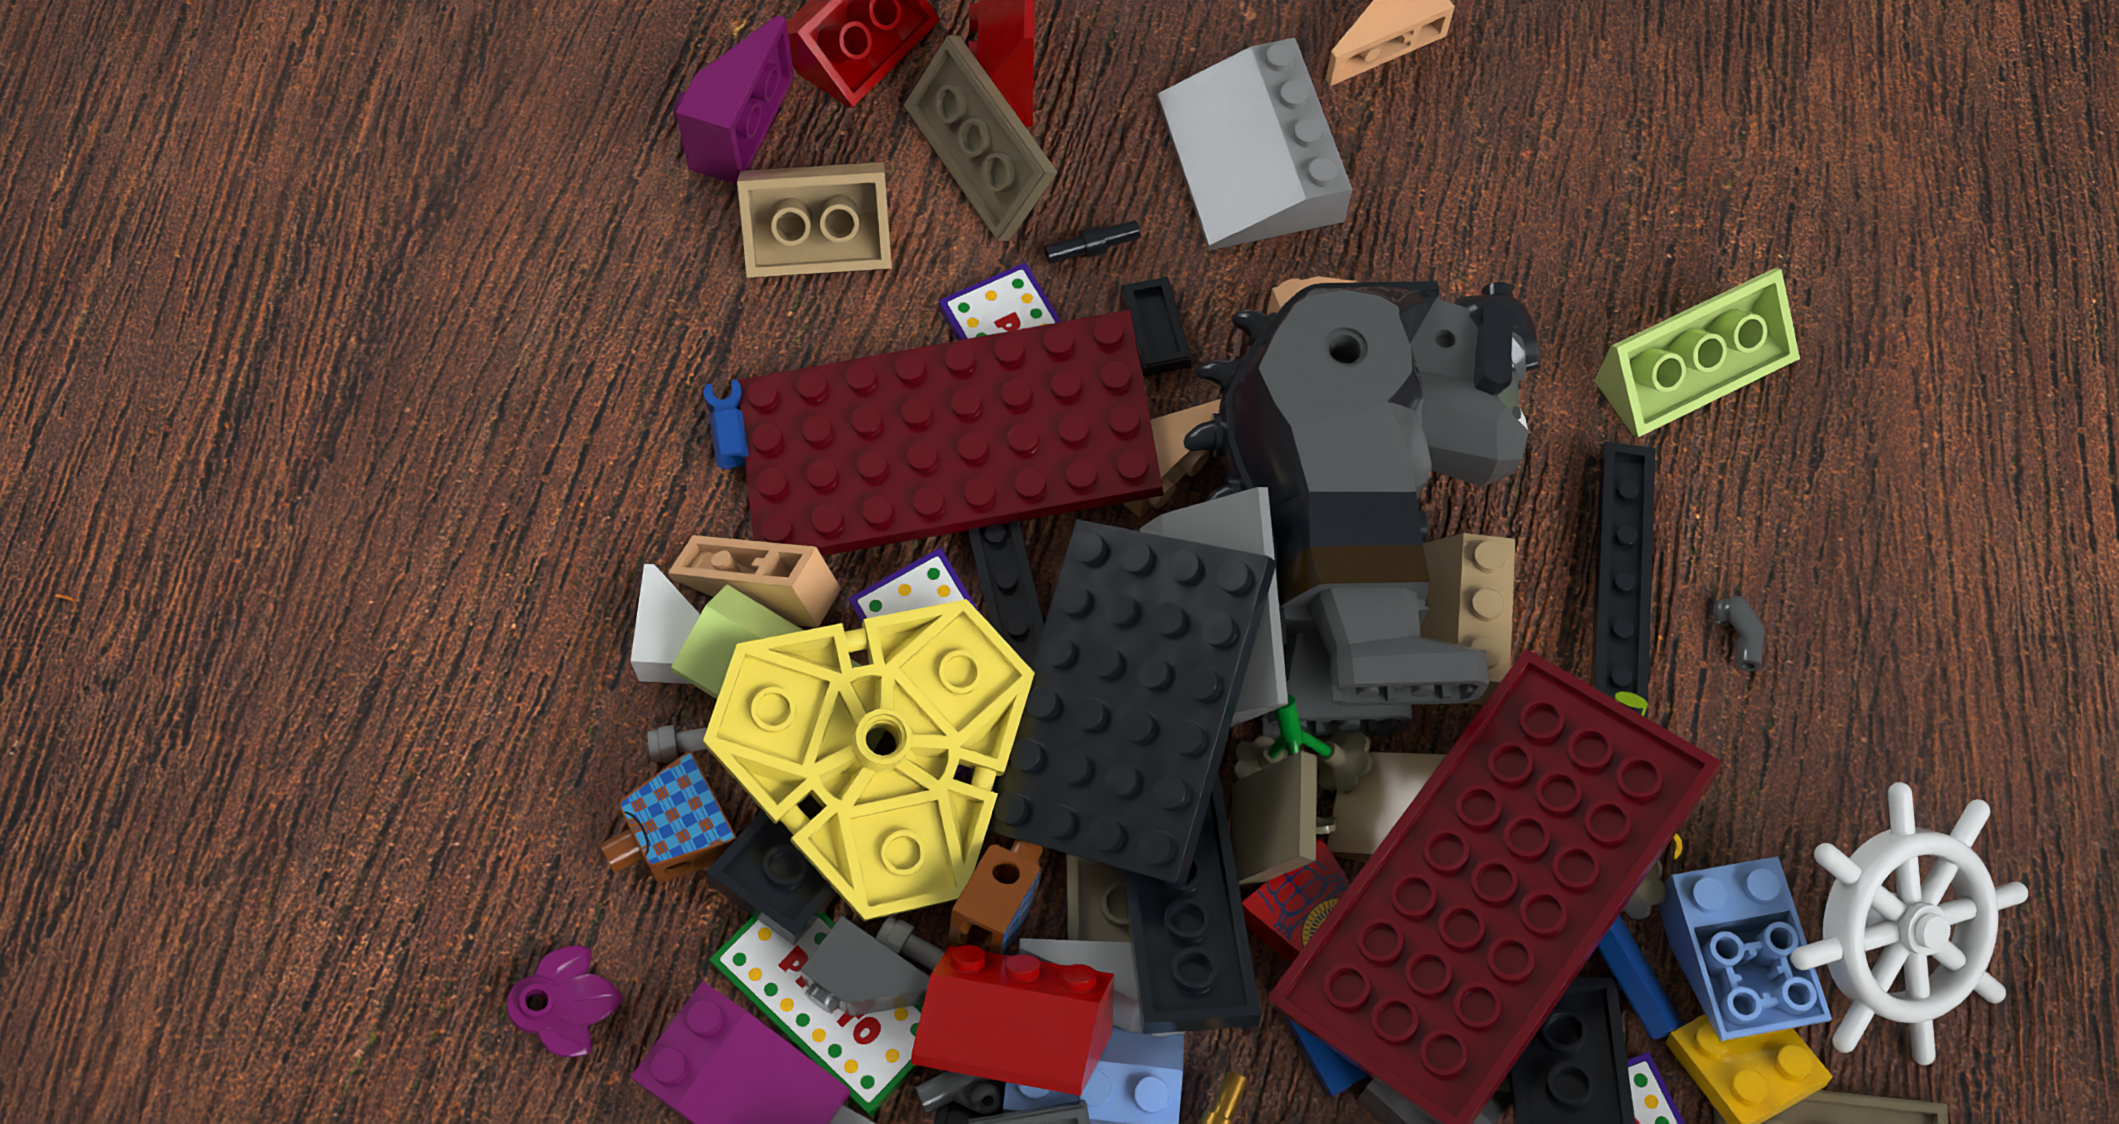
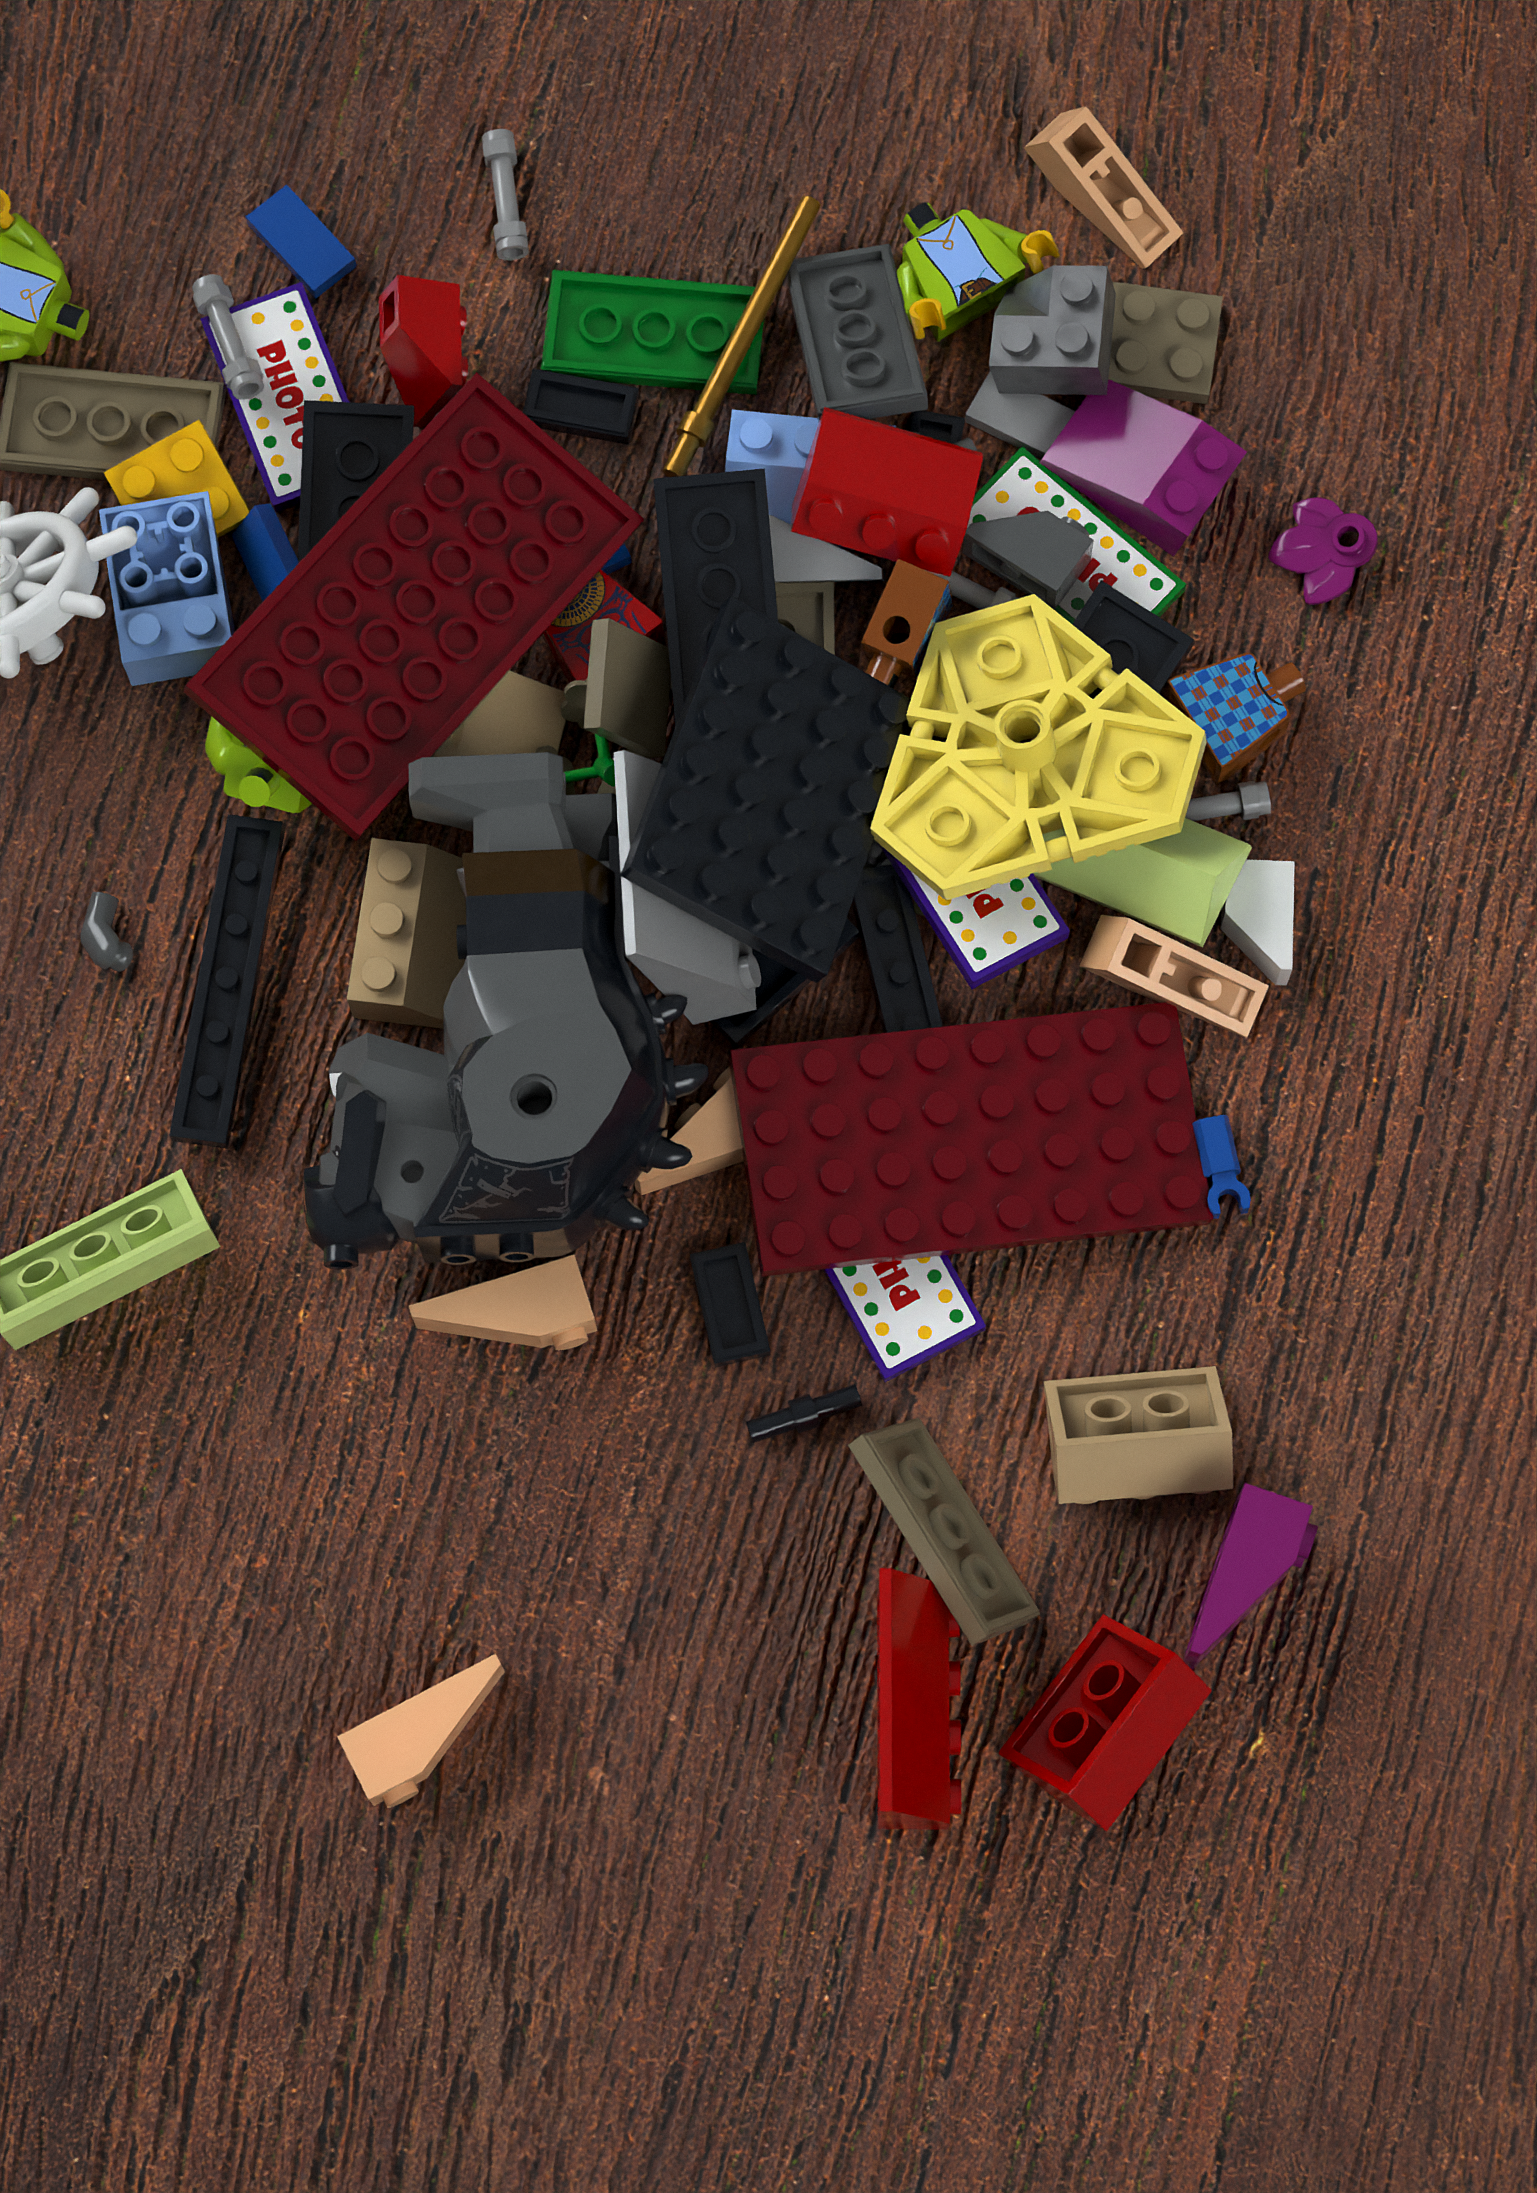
camera: 175 degrees left, 10 degrees up
light grey slope [1157,38,1352,251] -> none

